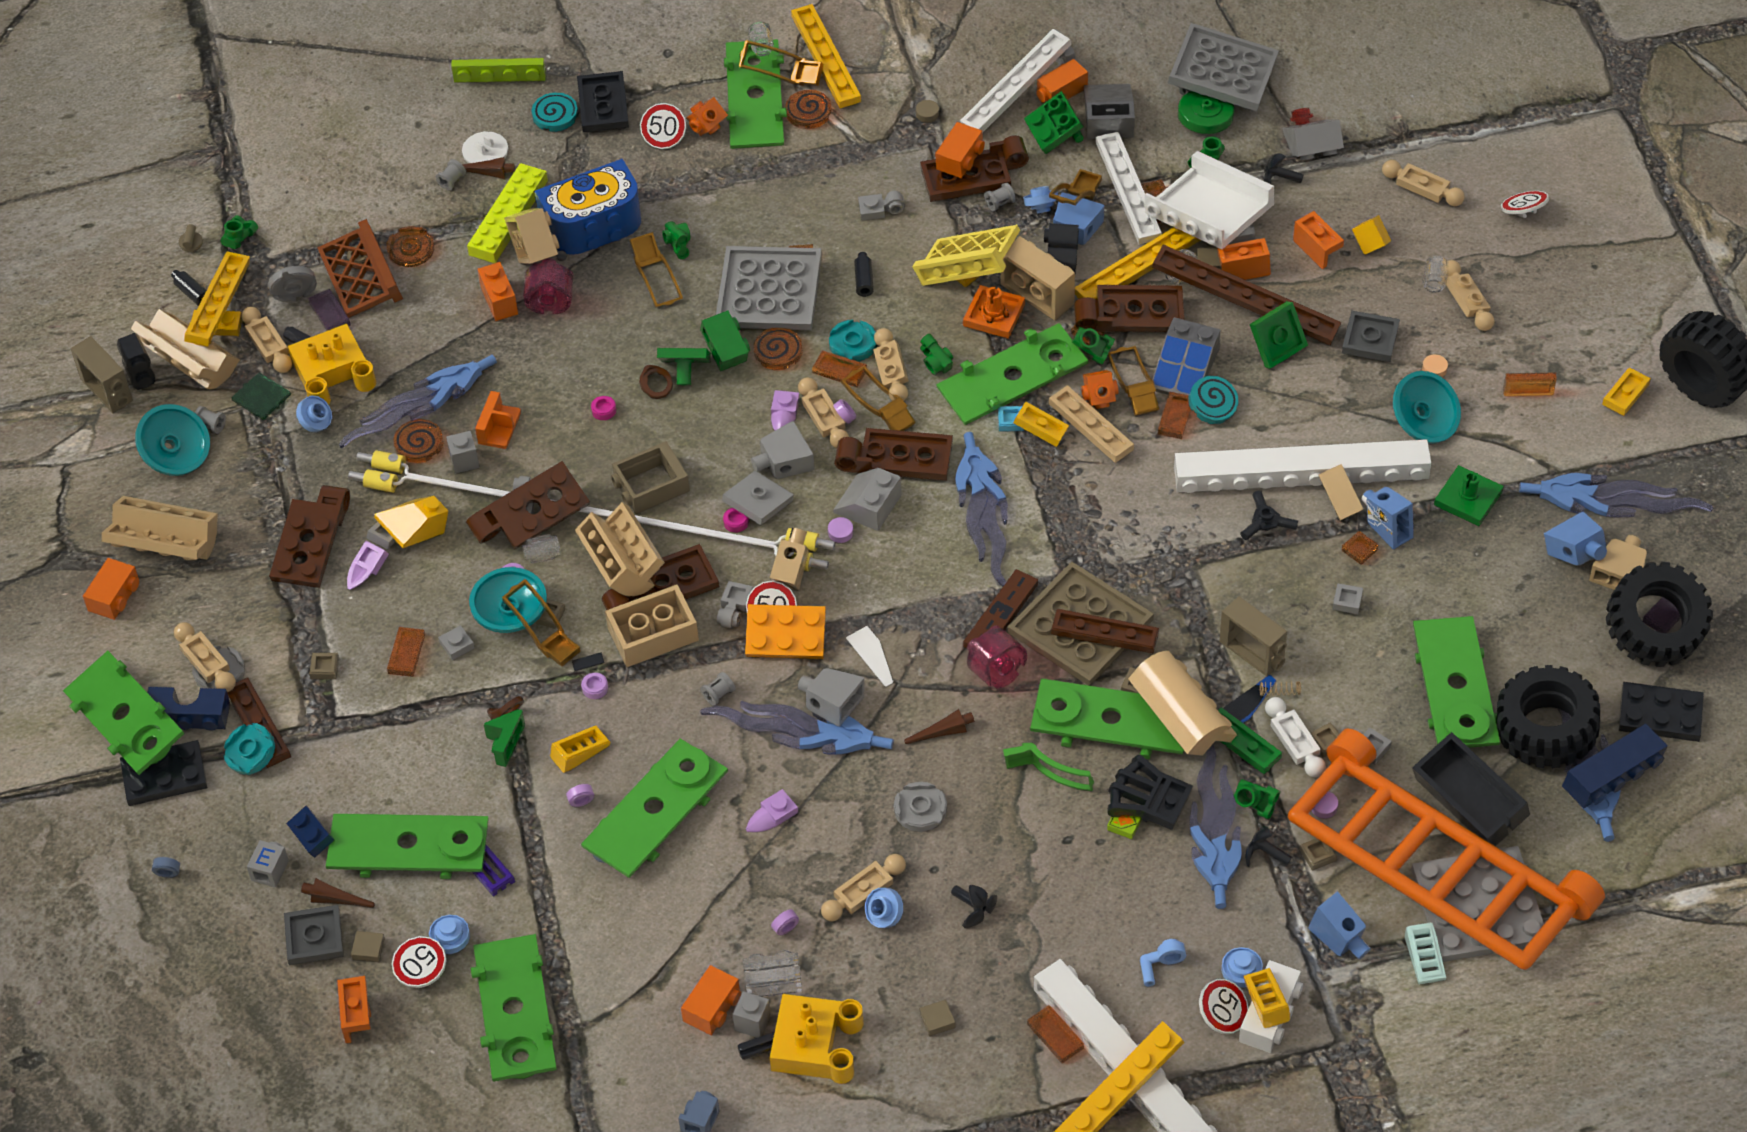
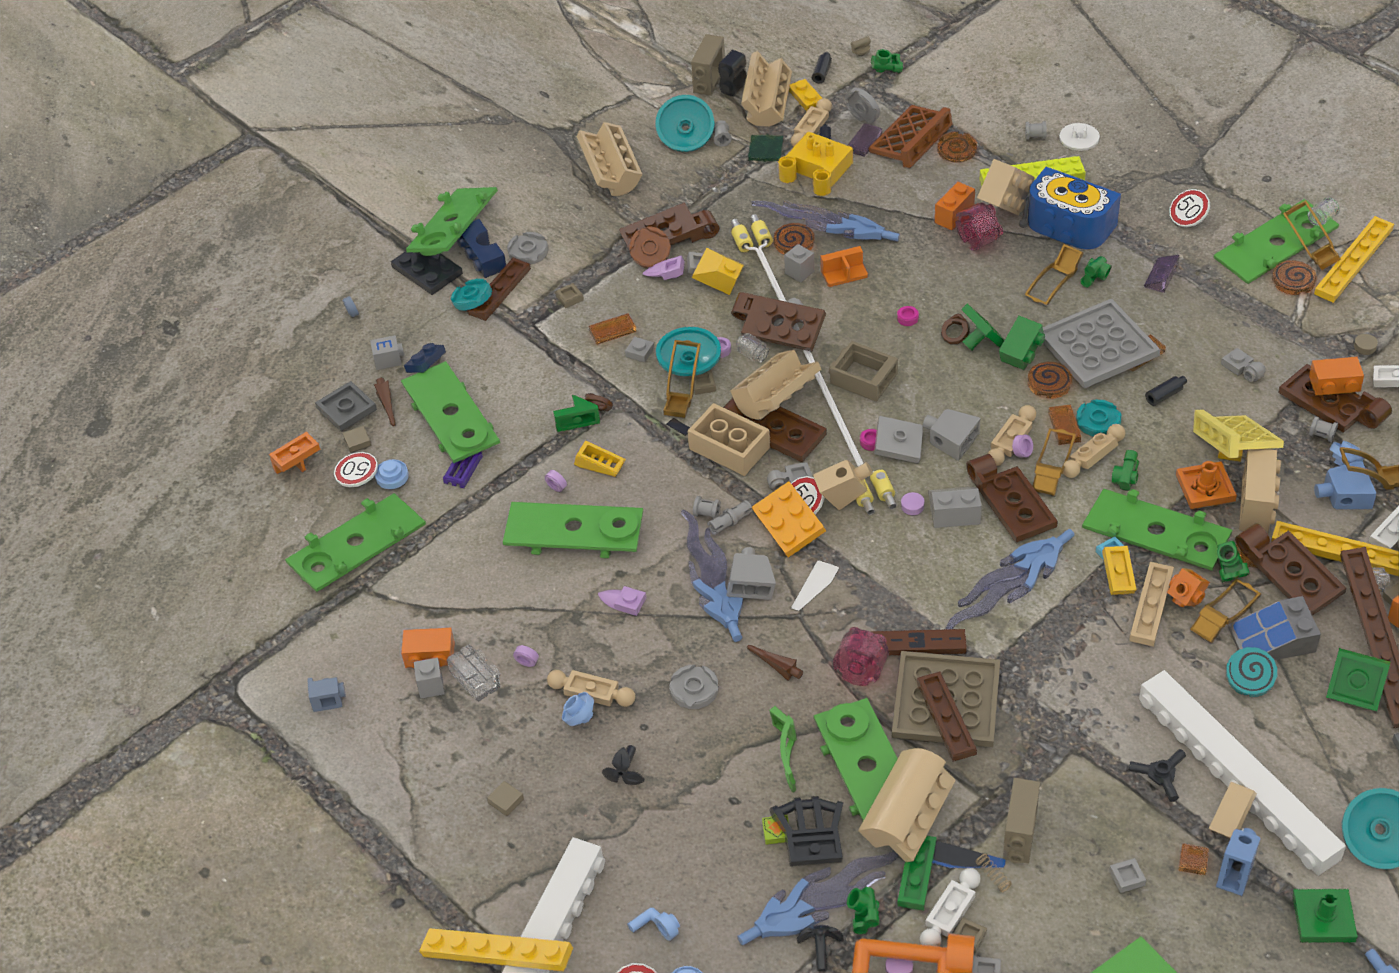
camera: 60 degrees right, 5 degrees down
orange brick [83,558,139,620] -> none
tan plate [174,622,236,692] -> none
yellow plate [184,251,250,347] -> none
light blue plate [296,395,332,433] -> none
lime plate [451,58,546,83] -> none
reddish brown piece [462,157,515,179] -> none
teal tile [531,92,578,132] -> none
black plate [577,71,629,132] -> none
lavender tile [581,673,608,699] -> none
orange brick [686,97,728,136] -> none
yellow piece [738,994,863,1084] -> none
lavender plate [771,390,800,431] -> none
clear orange tile [1027,1005,1084,1064] -> none
black brick [1044,223,1079,274] -> none
clear orange tile [1158,392,1191,439] -> none
none -> dark orange tile [629,226,671,268]
none -> light grey pin [707,500,753,535]
none -> clear purple slope [1144,255,1179,293]

